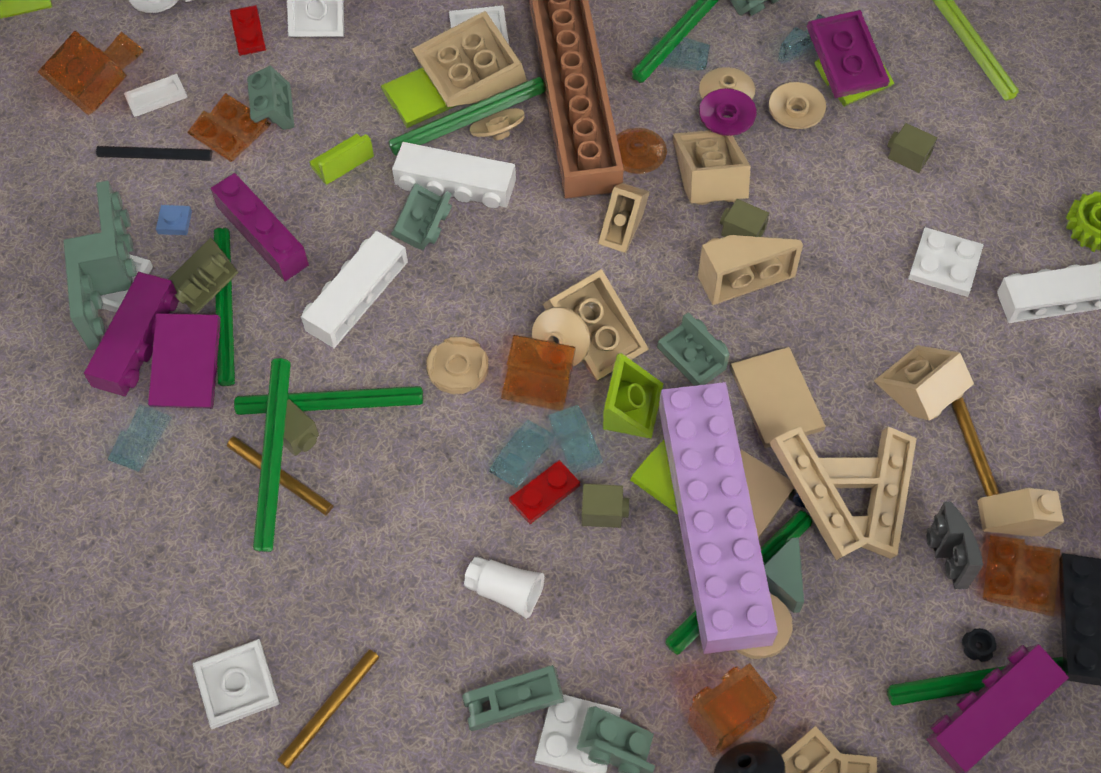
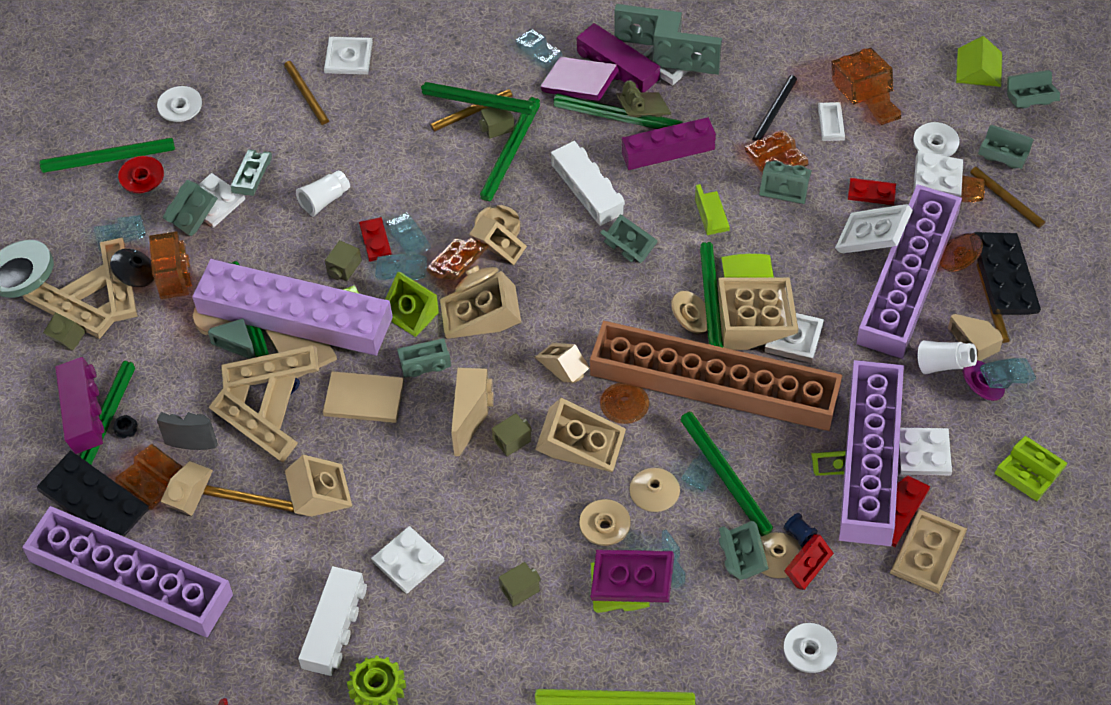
camera: 115 degrees right, 5 degrees down
medium blue plate [156,205,192,235] -> none
white brick [392,142,516,208] -> none
magenta dish [699,88,757,136] -> none
none -> tan slope [469,215,527,265]

